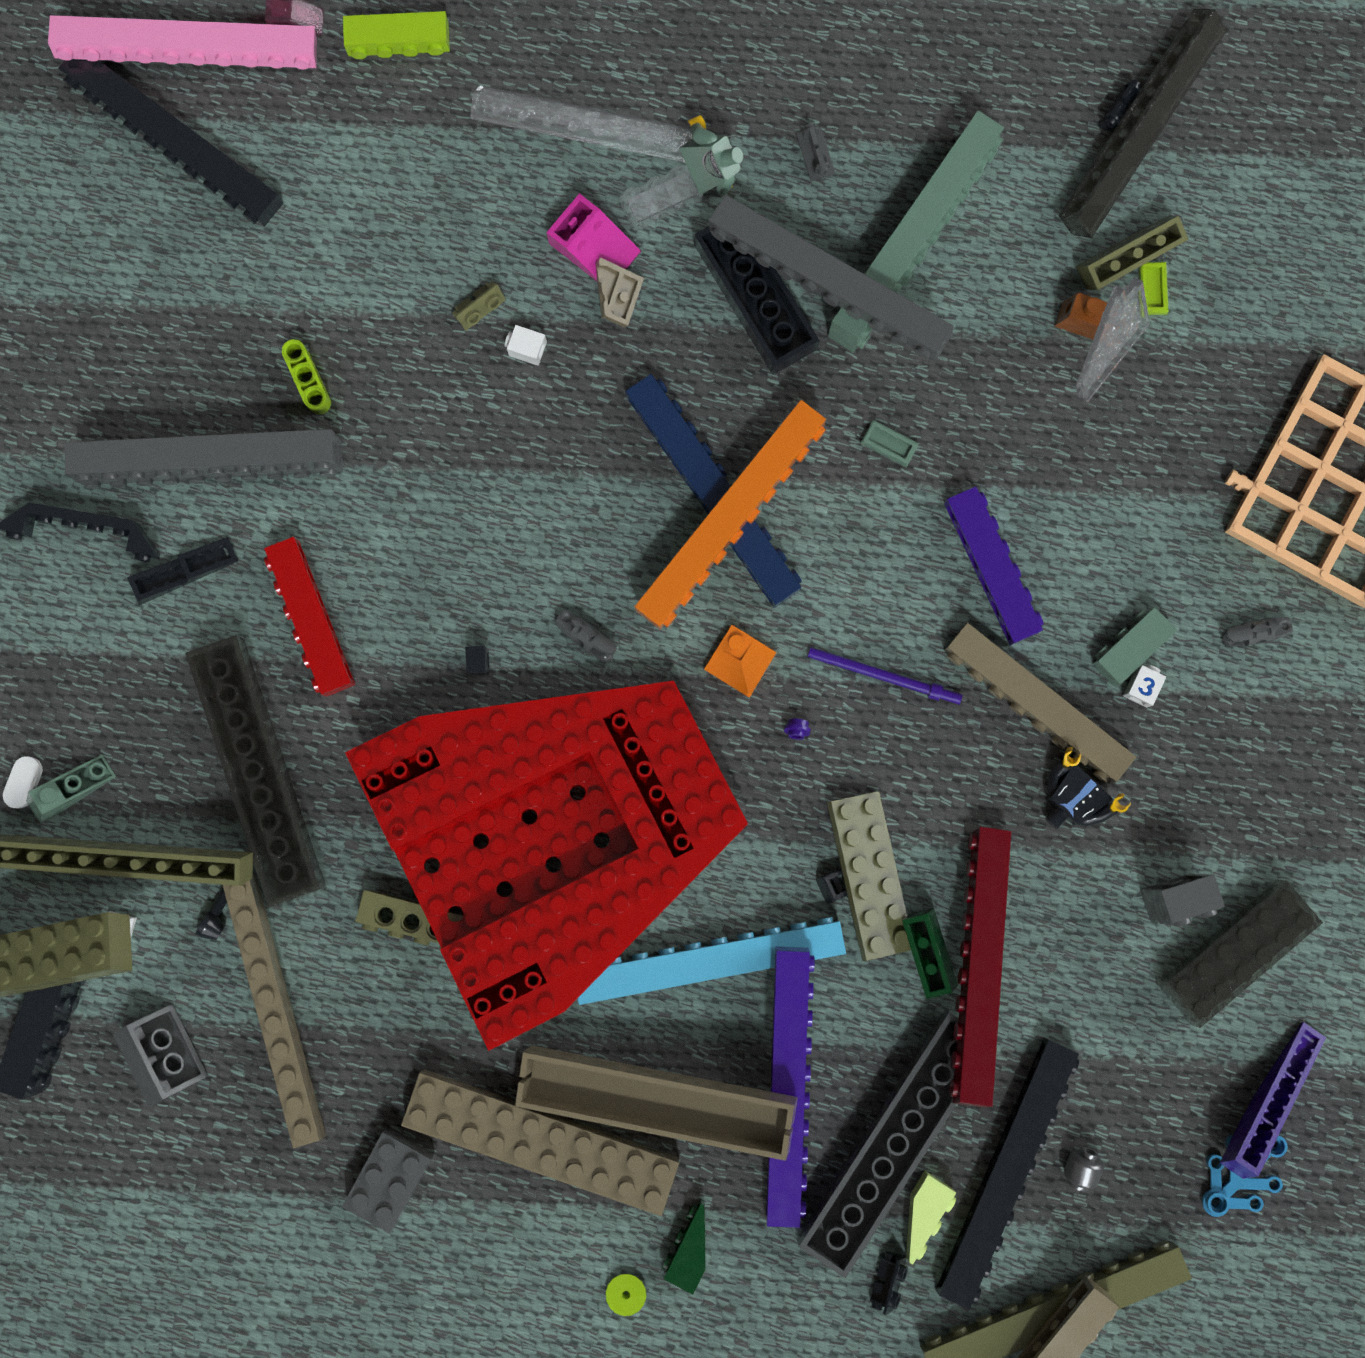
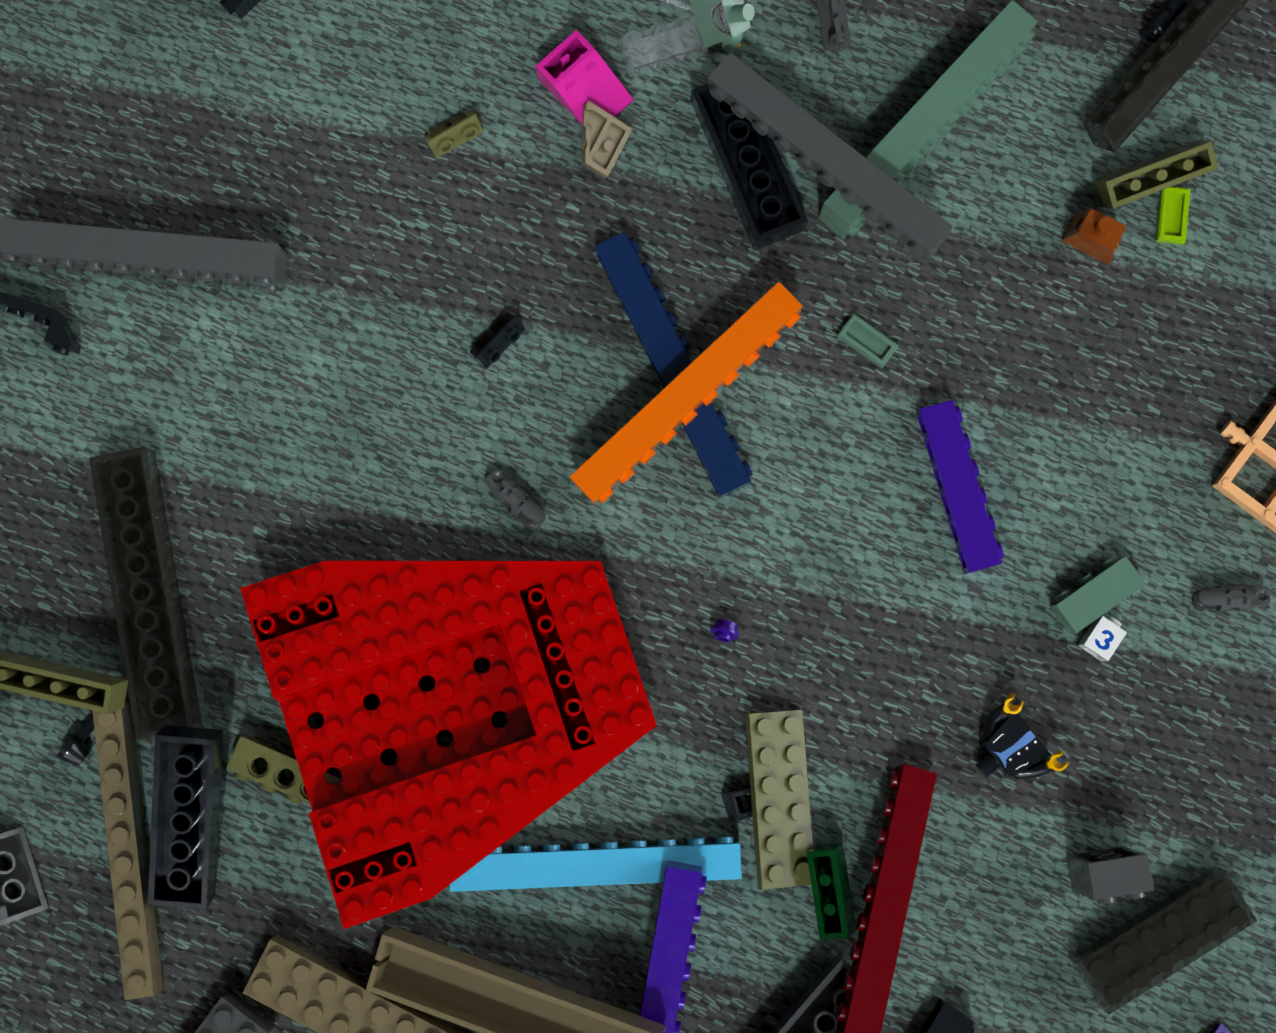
camera: 10 degrees right, 0 degrees up
black slope [127,537,238,606] -> none
red brick [264,536,355,697] -> none
lime beam [282,339,331,415] -> none
black slope [465,646,490,675] -> none
white brick [505,325,547,366] -> none
orange plate [704,625,777,698] -> none
dark purple bar [808,647,963,705] -> none
dark tan brick [944,623,1136,783] -> none
clear wing [1076,277,1150,403] -> none
none -> black brick [148,725,223,910]
none -> black hinge [469,312,525,369]

